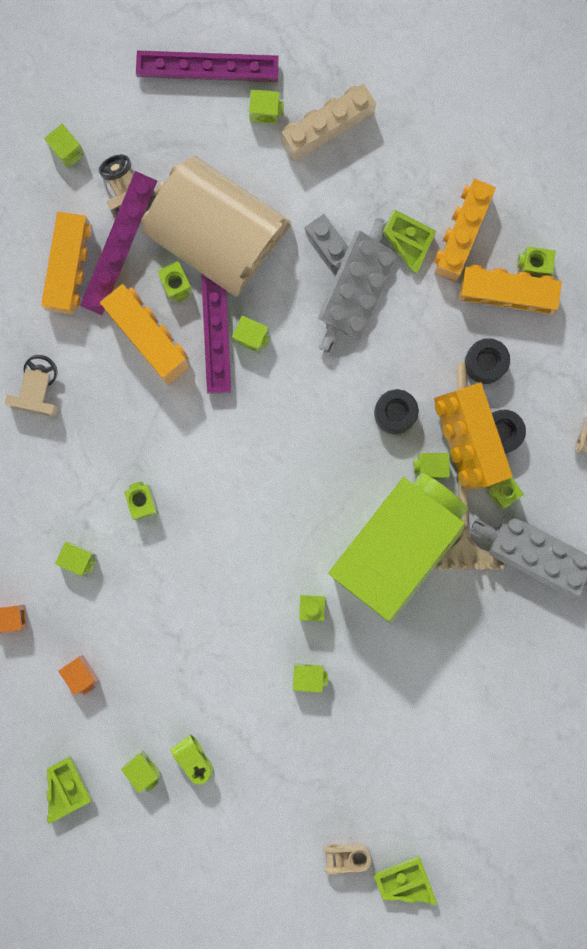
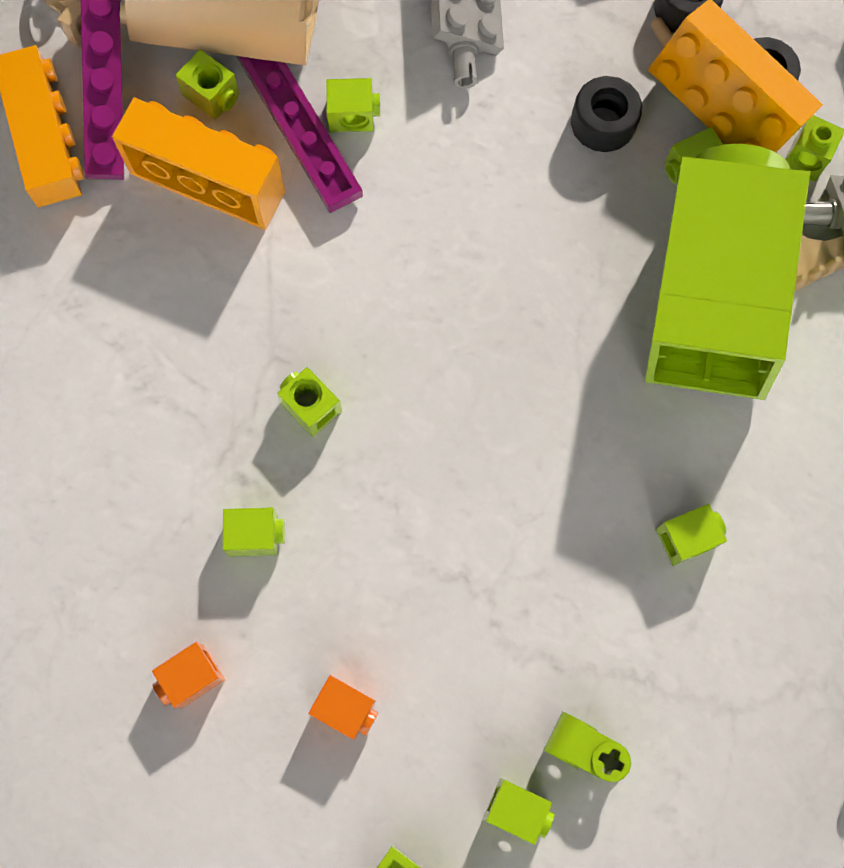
camera: 30 degrees left, 10 degrees down
tan piece [5,355,59,418] -> none
lime brick [299,595,325,621] -> none

